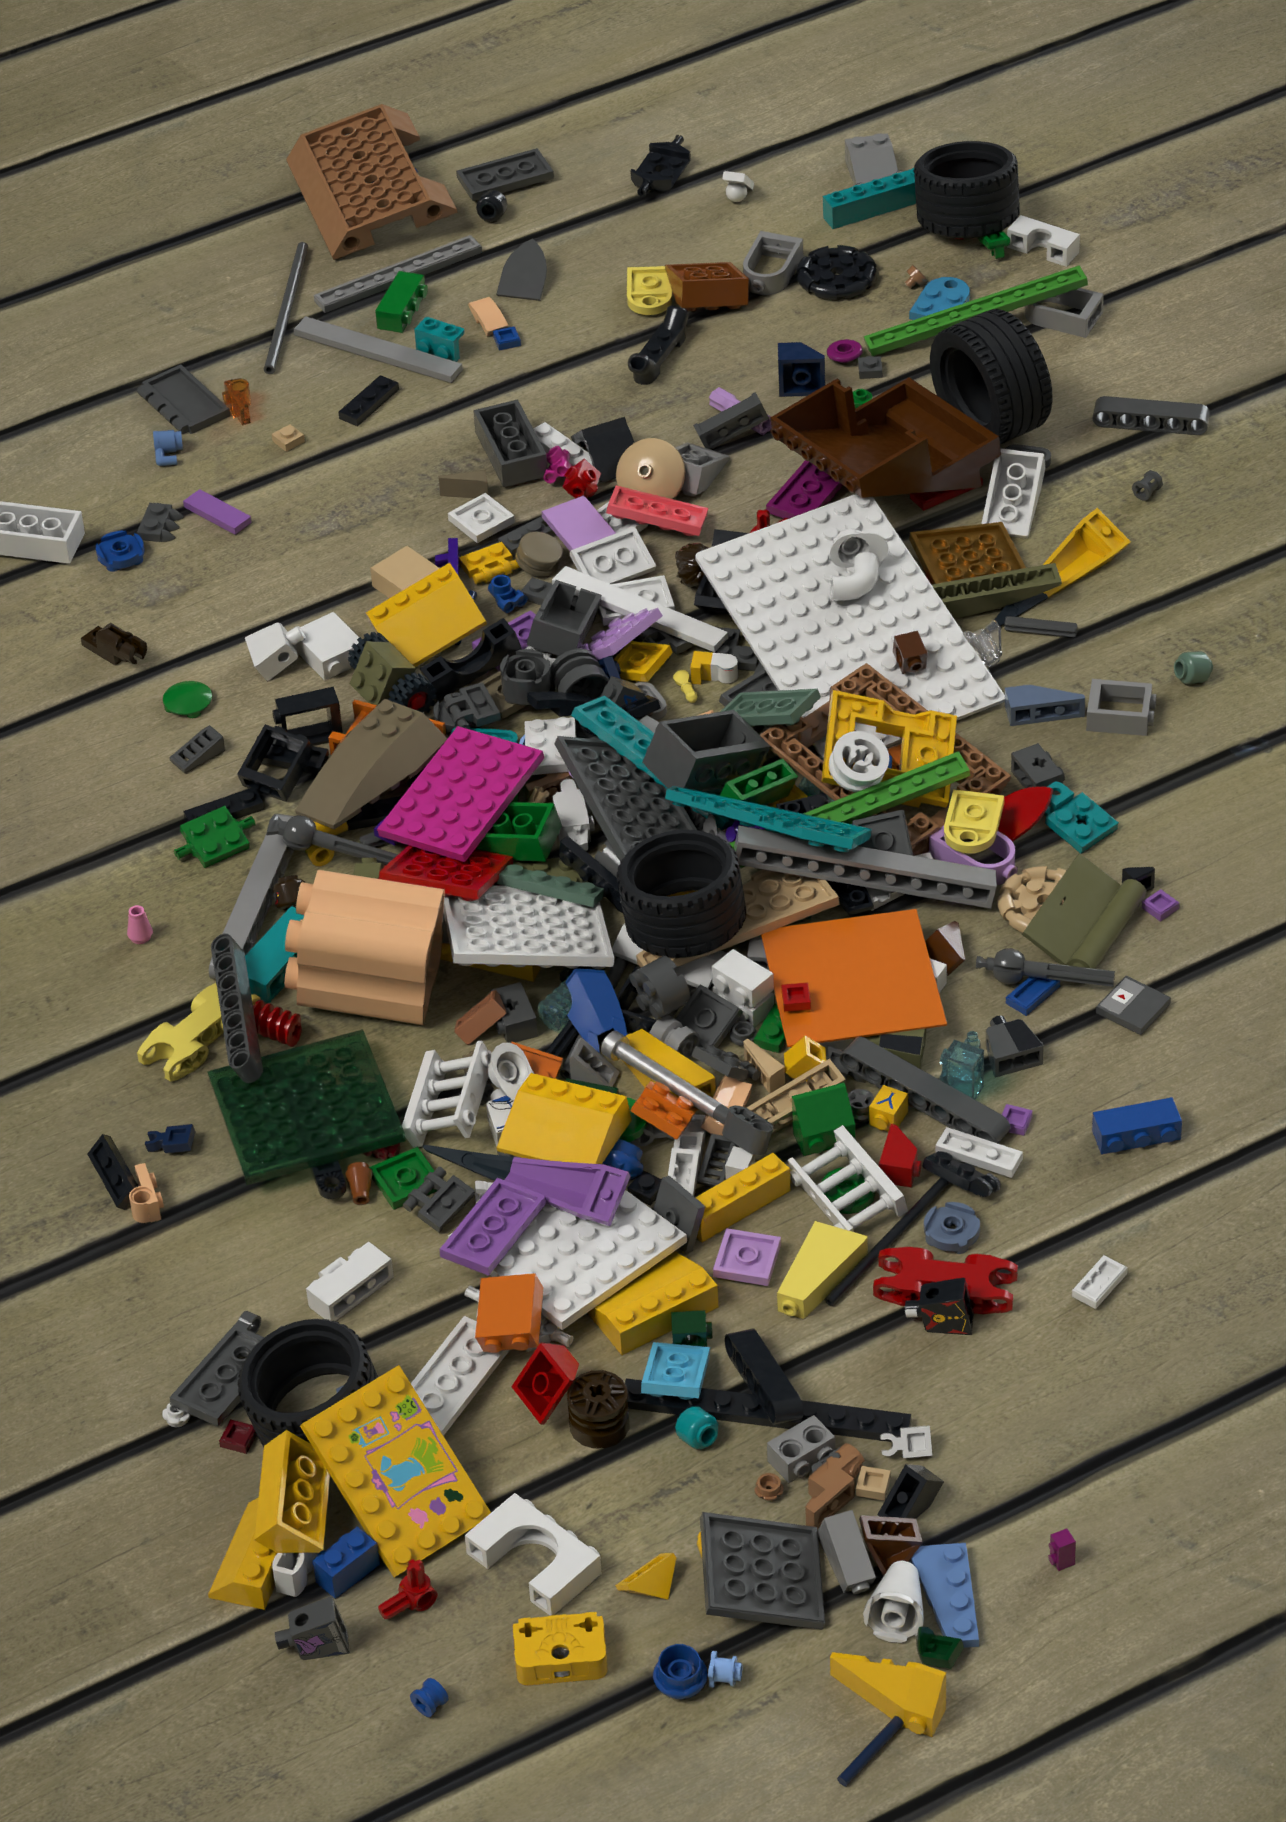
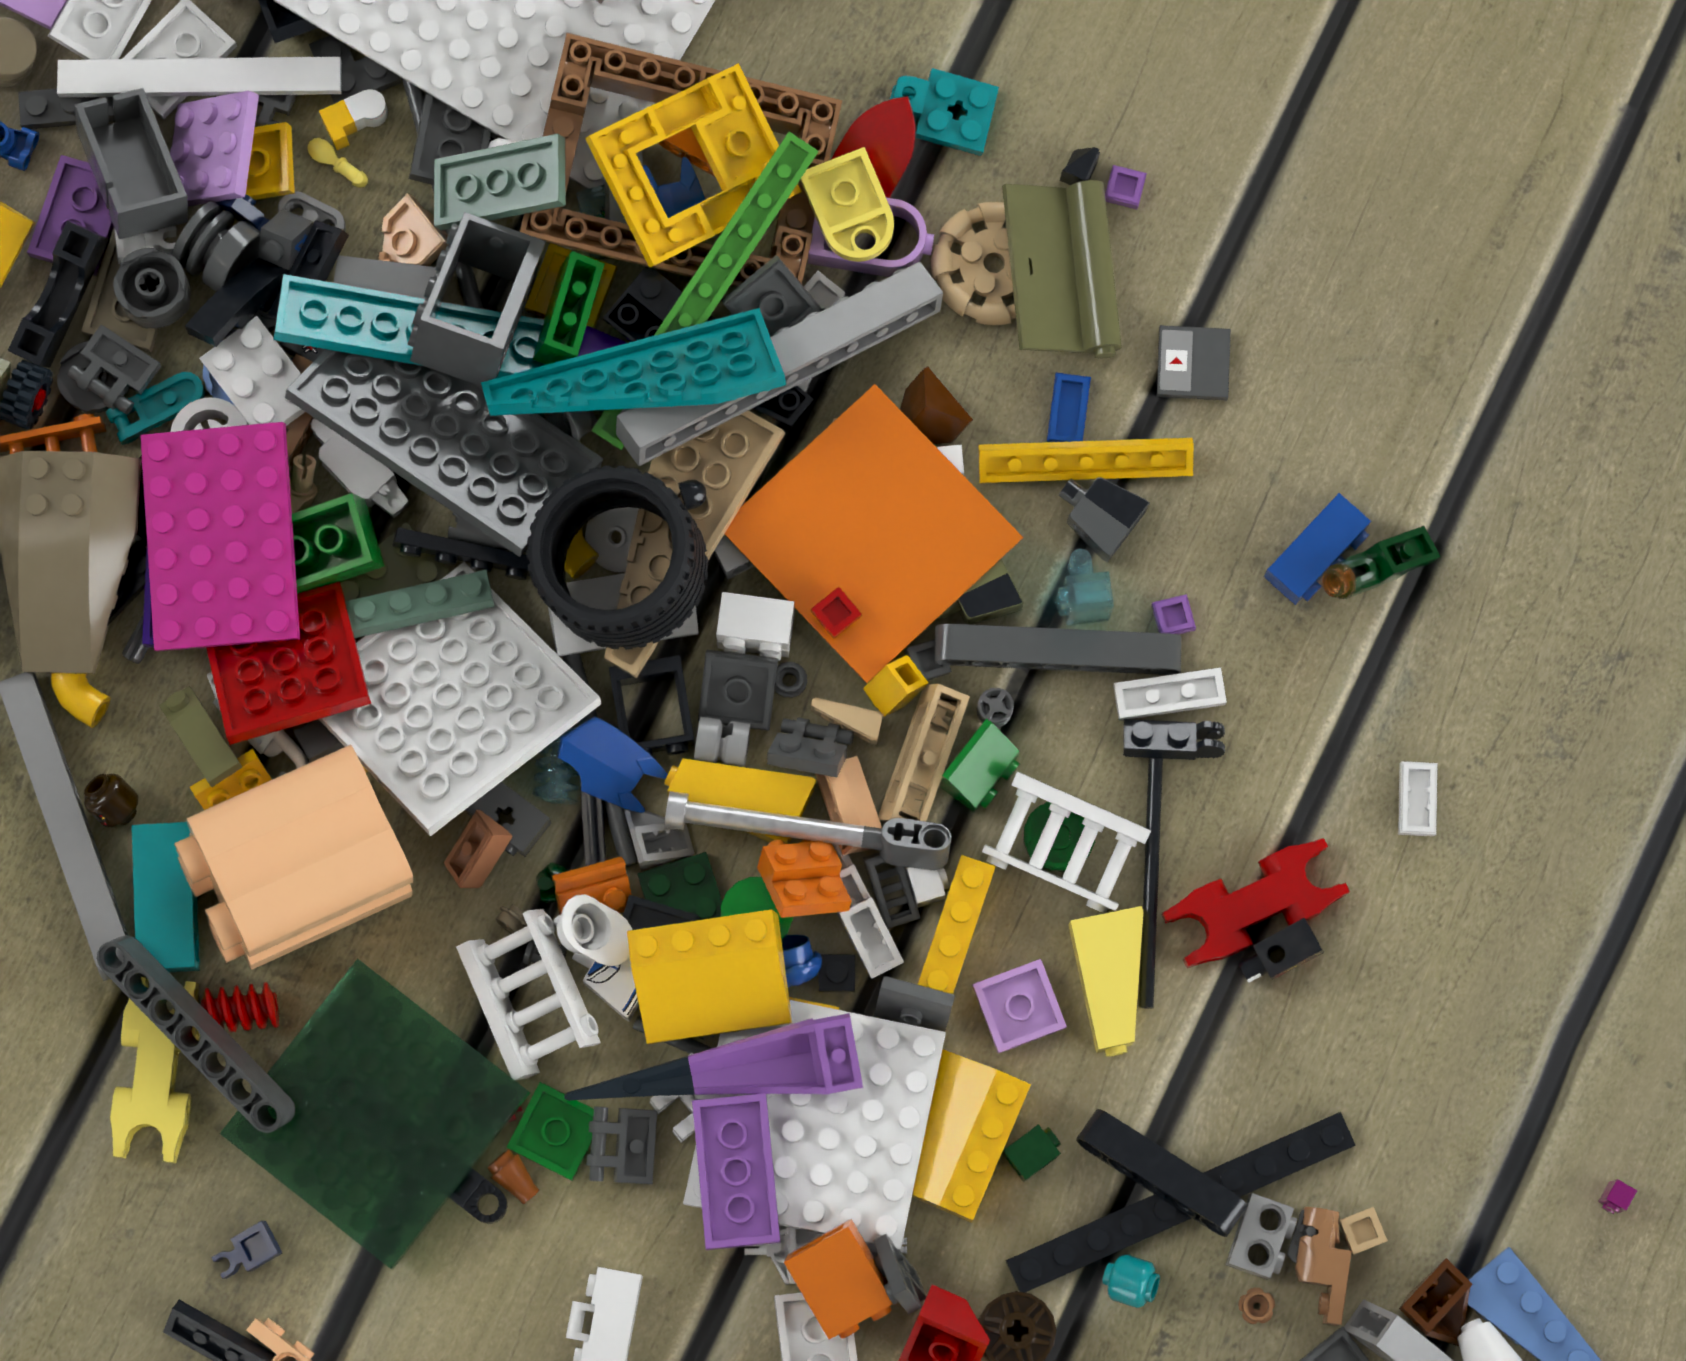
camera: 40 degrees left, 35 degrees up
dark grey piece [266,814,398,865] -> none
dark grey brick [629,956,690,1019] -> none
medium azure plate [641,1342,710,1400] -> none
green plate [754,1003,786,1053] -> none
white wheel [829,731,889,792] -> none
yellow brick [869,1085,908,1132] -> none
black slope [877,1464,944,1519] -> none
red slope [879,1124,922,1188] -> none
white plate [880,1425,932,1458] -> none
sand blue plate [924,1202,980,1254] -> none
dark grey piece [976,948,1115,987] -> none
dark grey brick [1011,743,1065,795] -> none
none -> black hinge [678,480,706,510]
none -> dark grey plate [873,1234,926,1314]
none -> yellow plate [978,438,1194,483]
none -> dark green plate [1322,526,1441,599]

